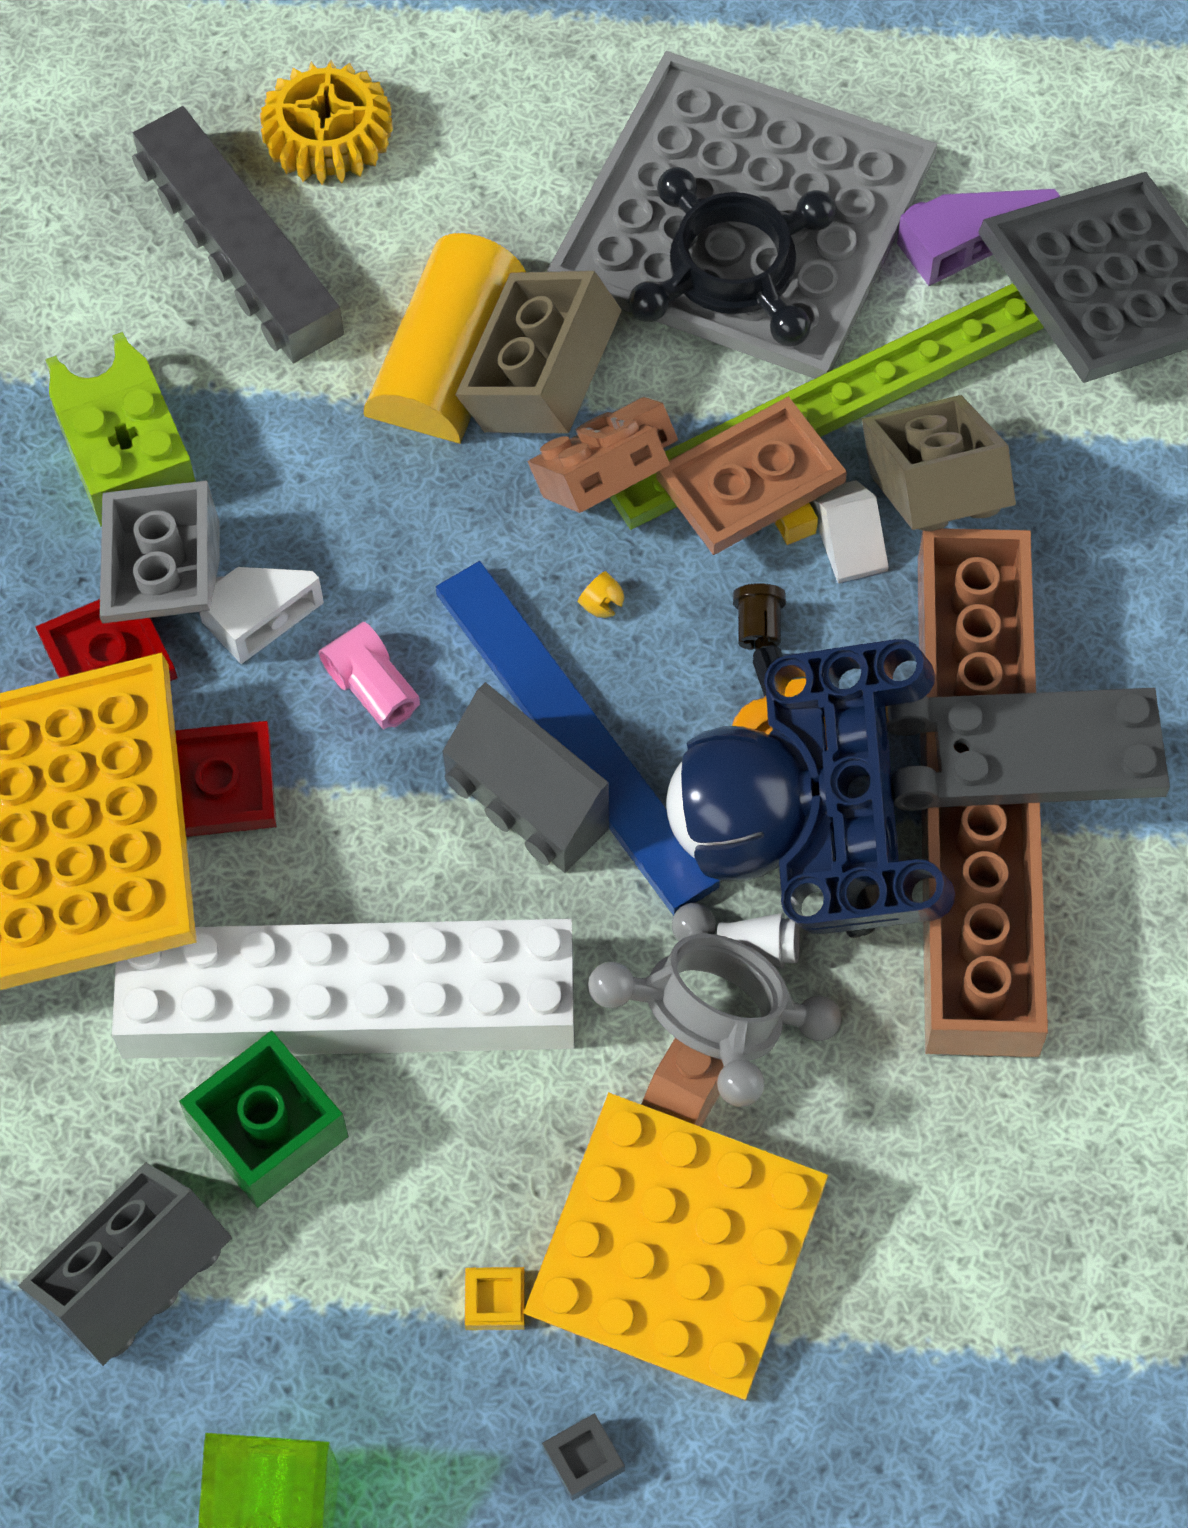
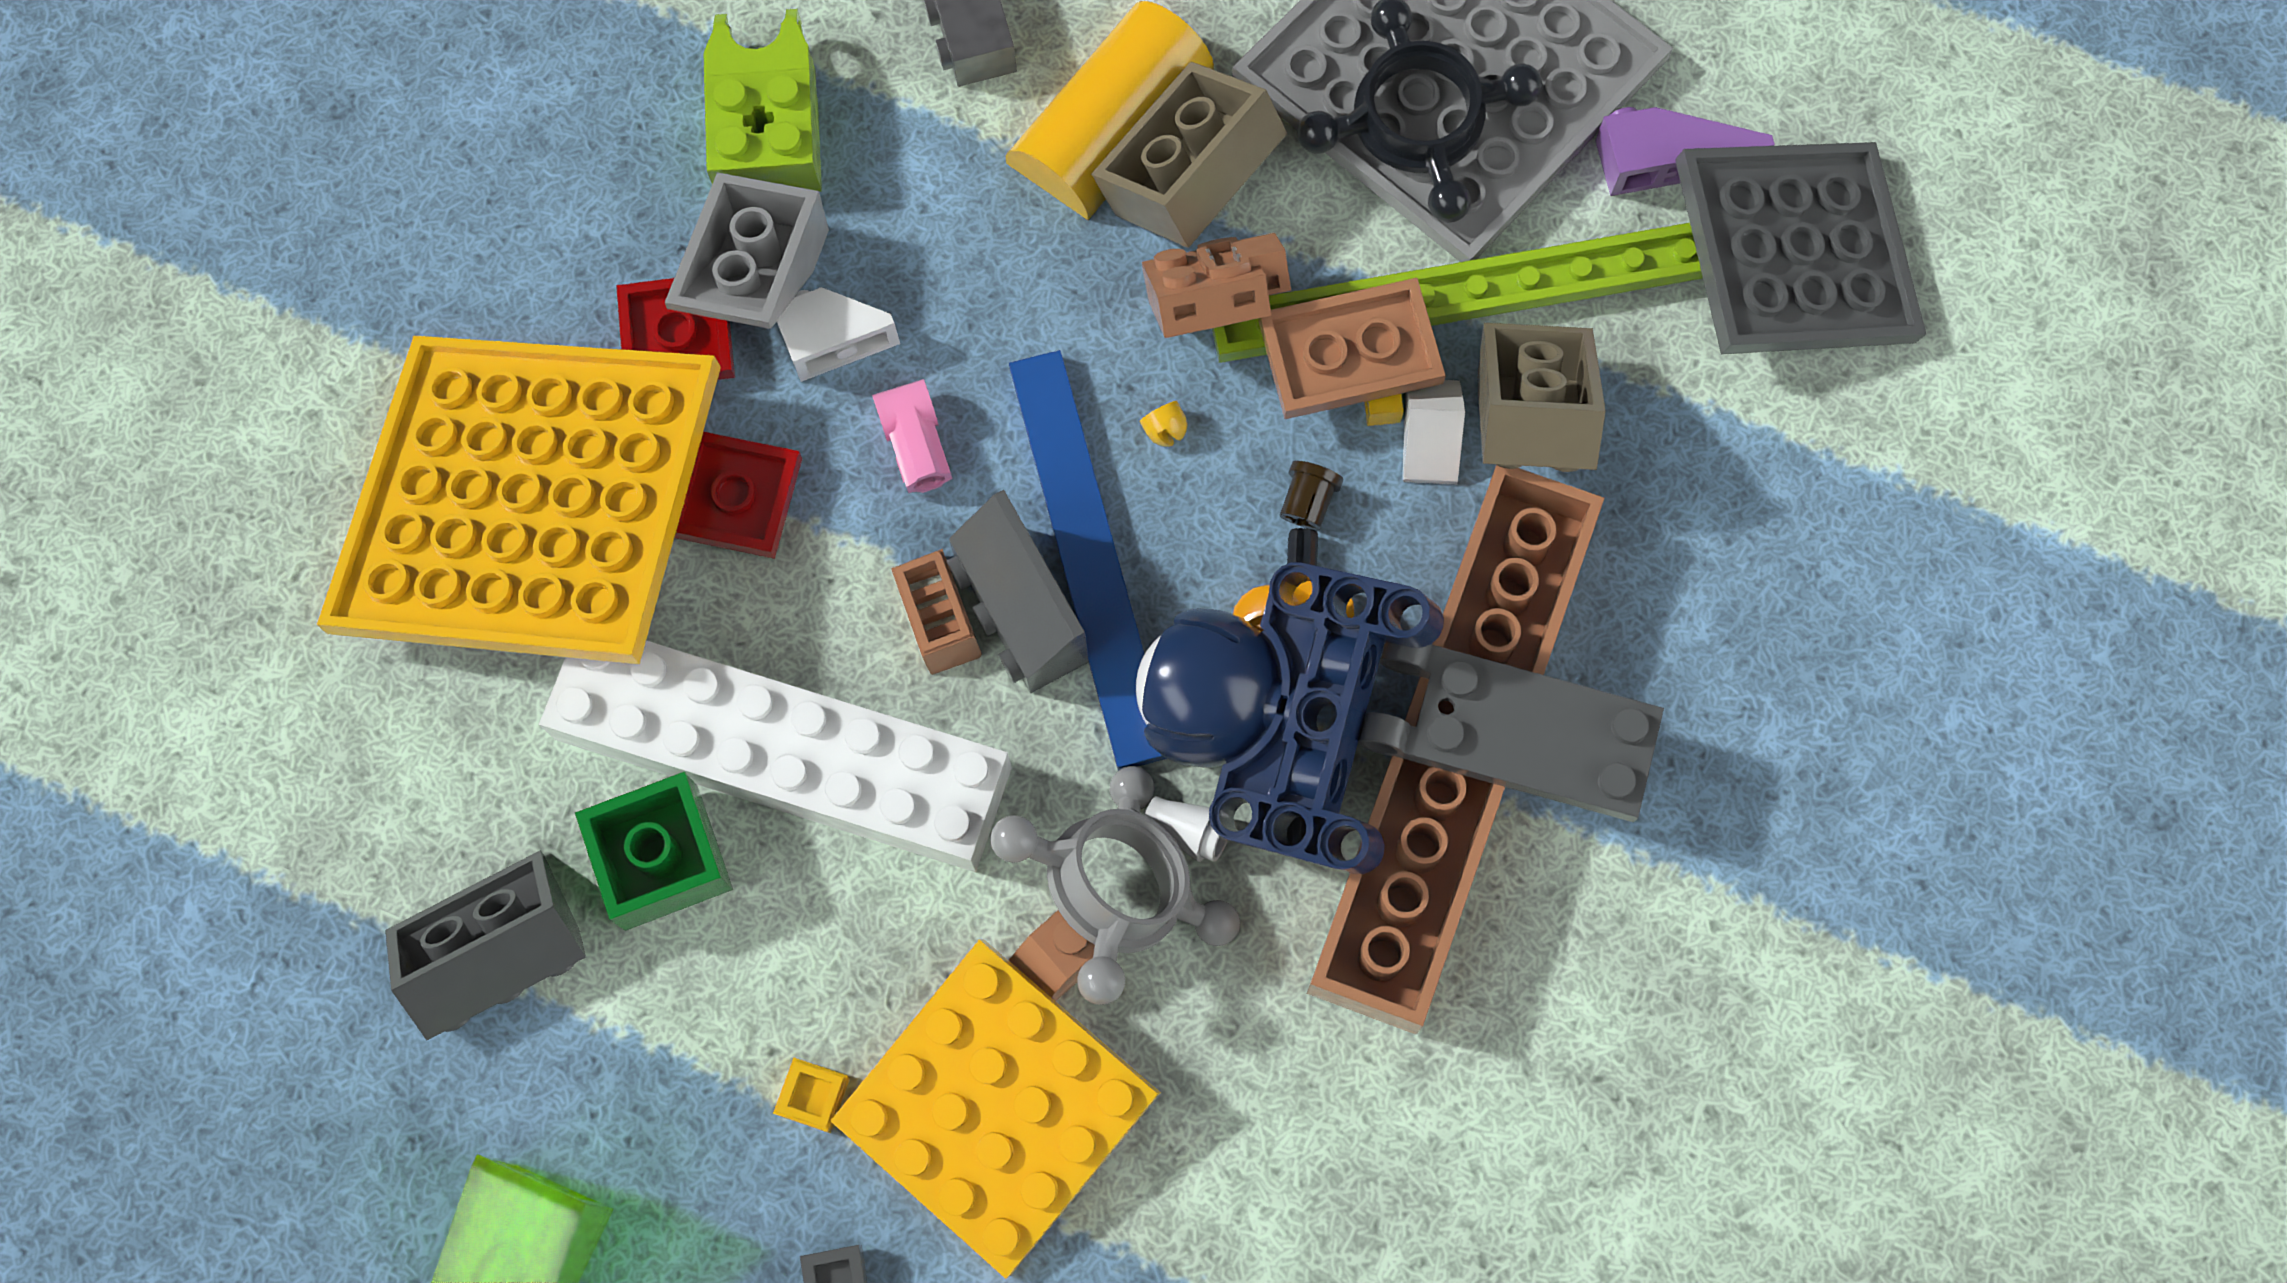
camera: 20 degrees right, 10 degrees up
none -> nougat slope [891,549,982,675]

